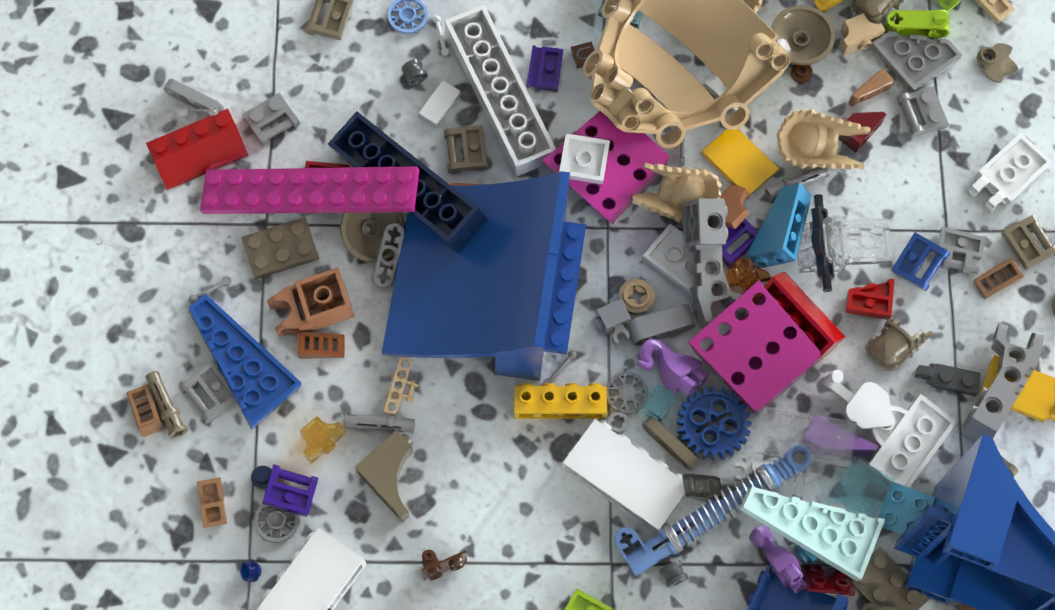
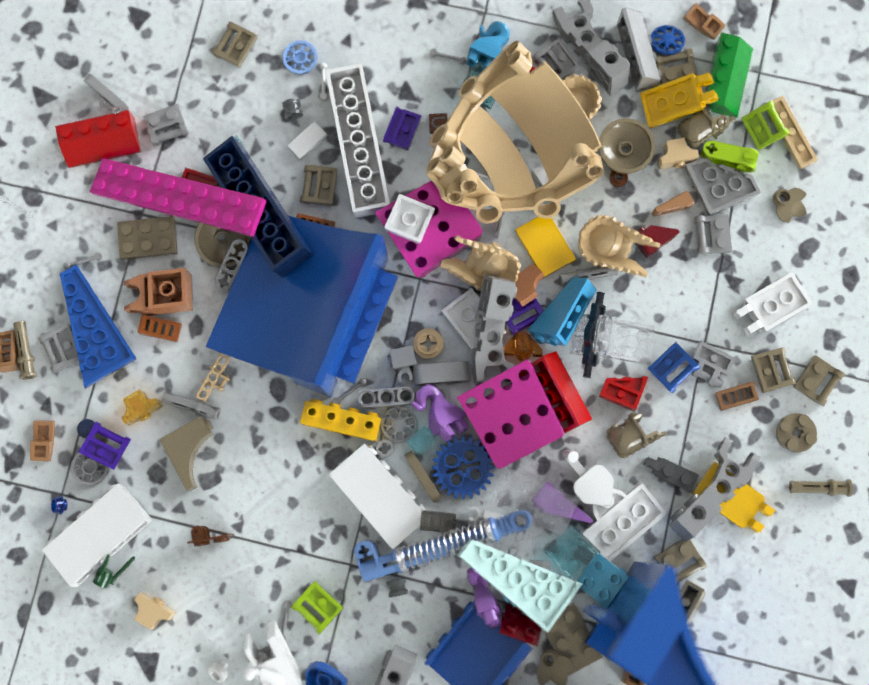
camera: 20 degrees right, 10 degrees up
none -> light grey beam [358,387,415,409]

